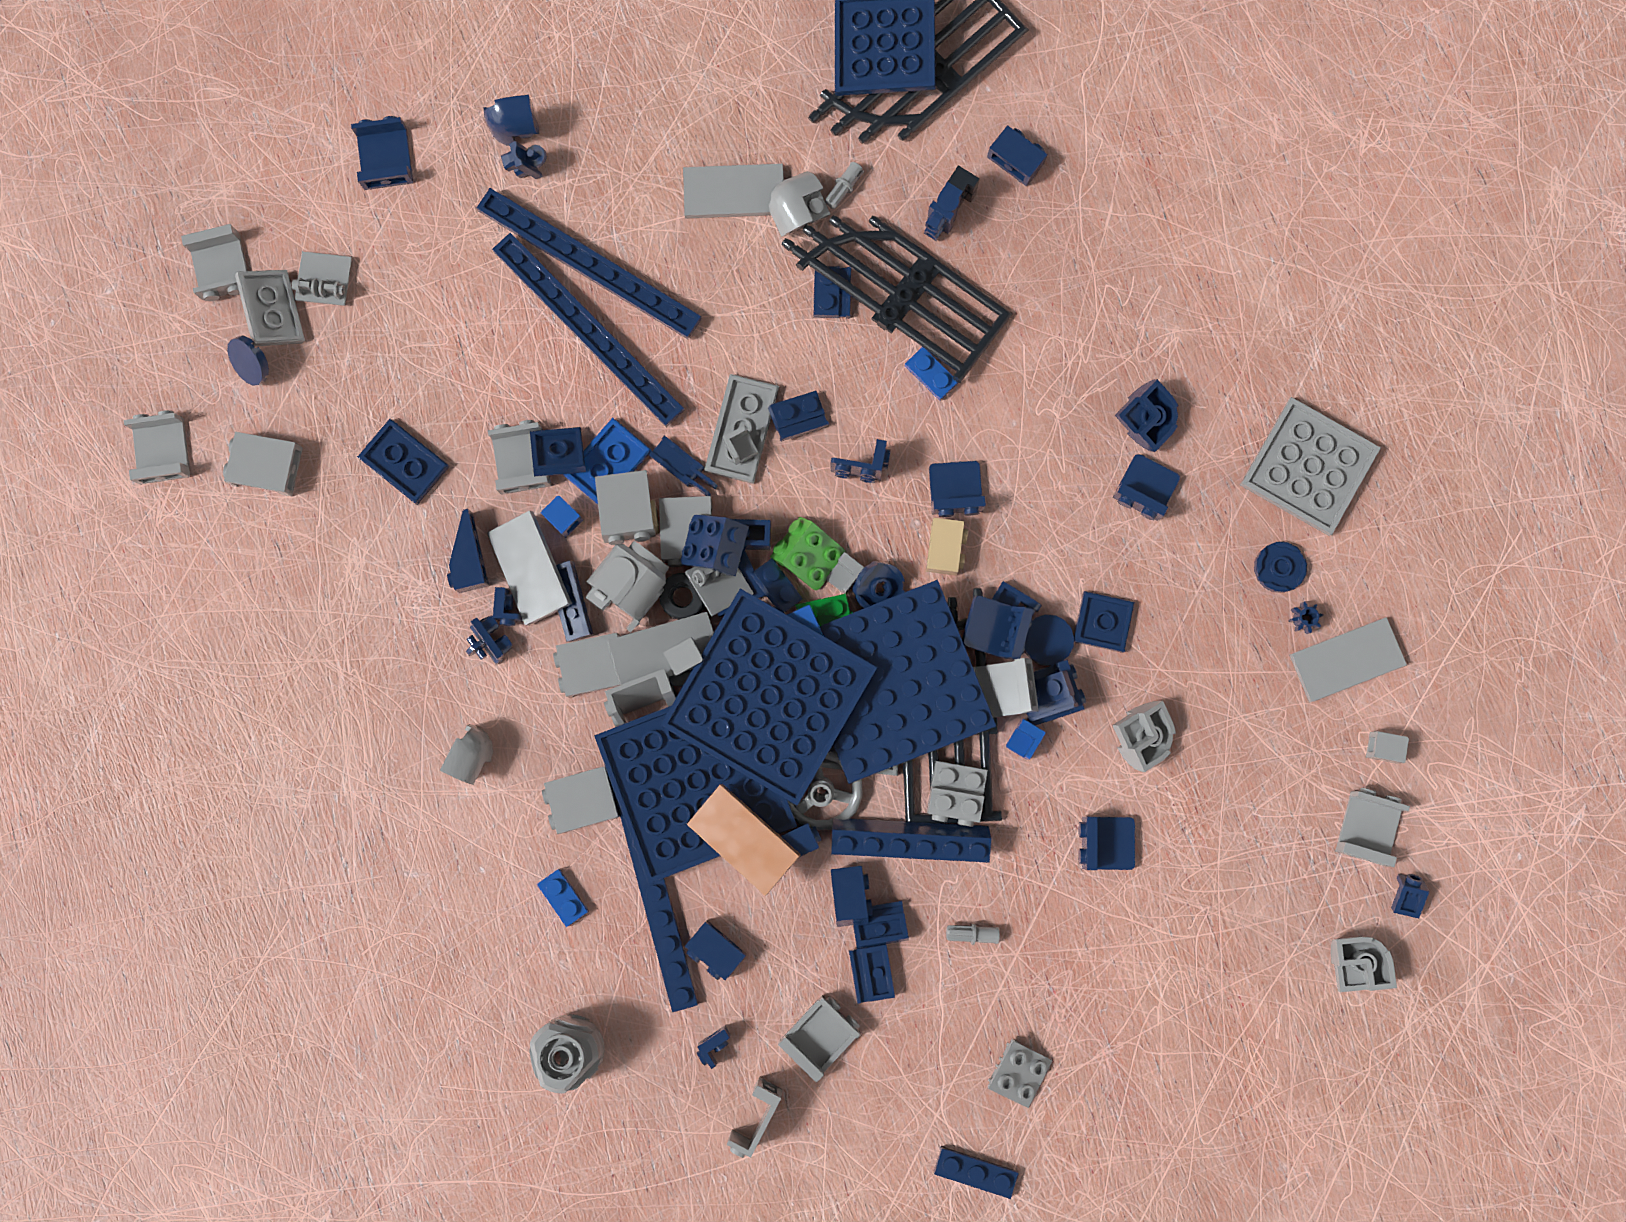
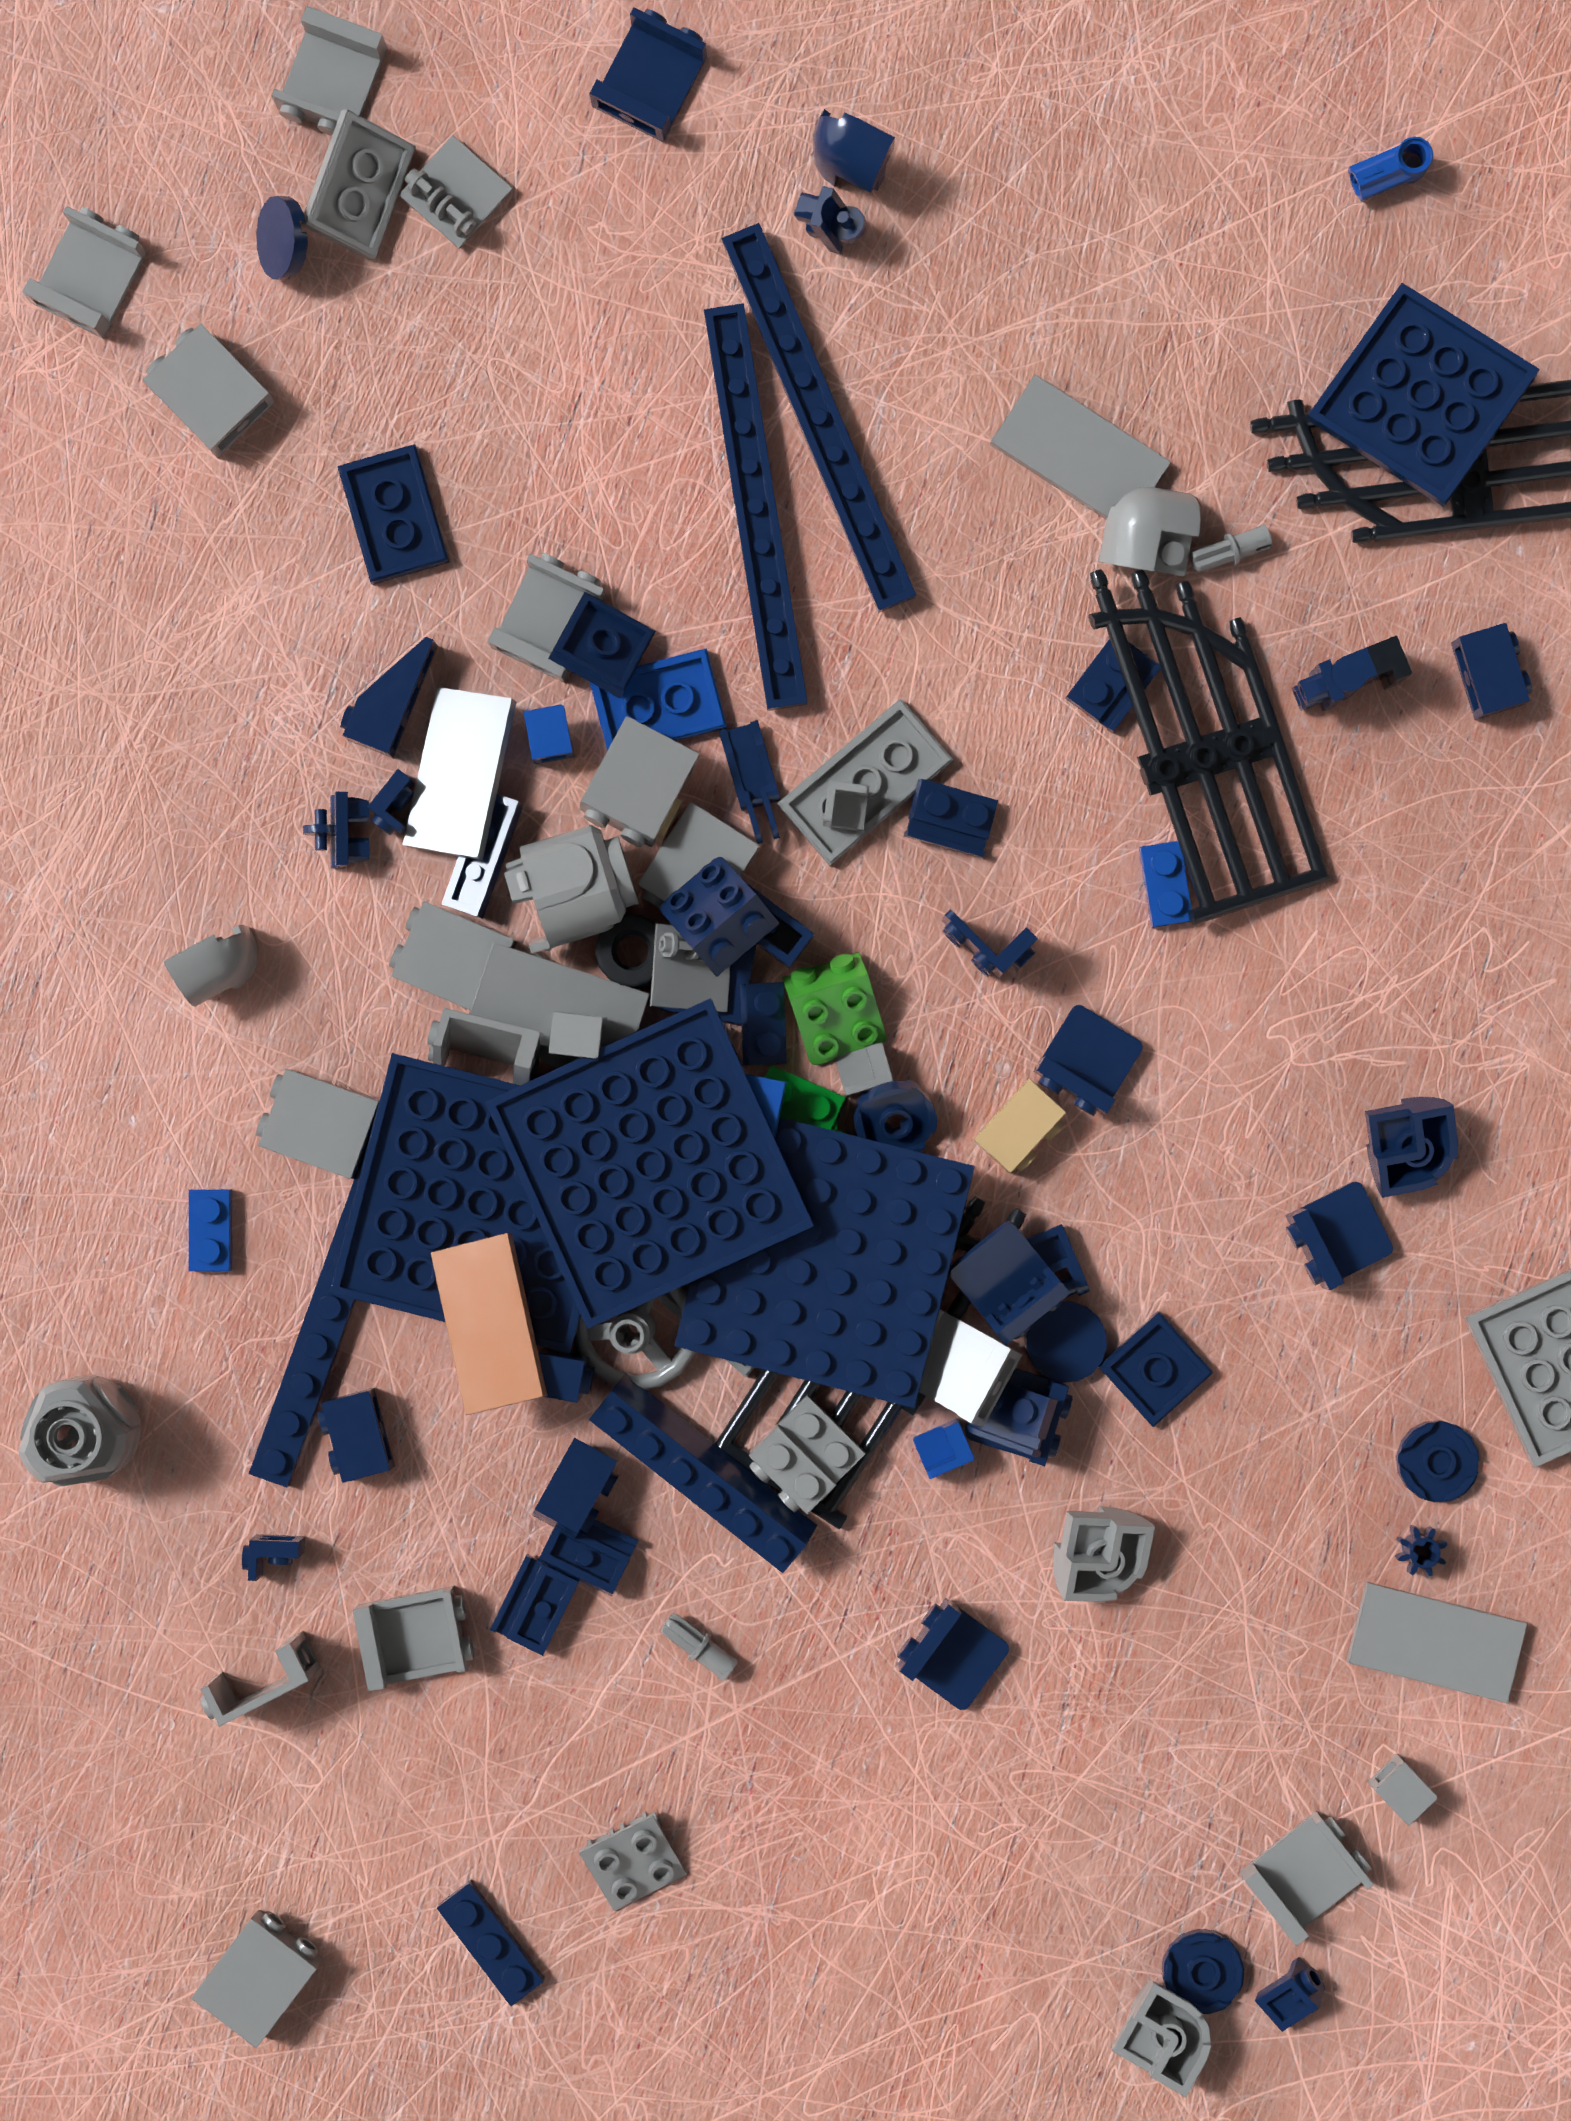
camera: 35 degrees right, 5 degrees up
none -> dark blue tile [1161,1929,1245,2014]

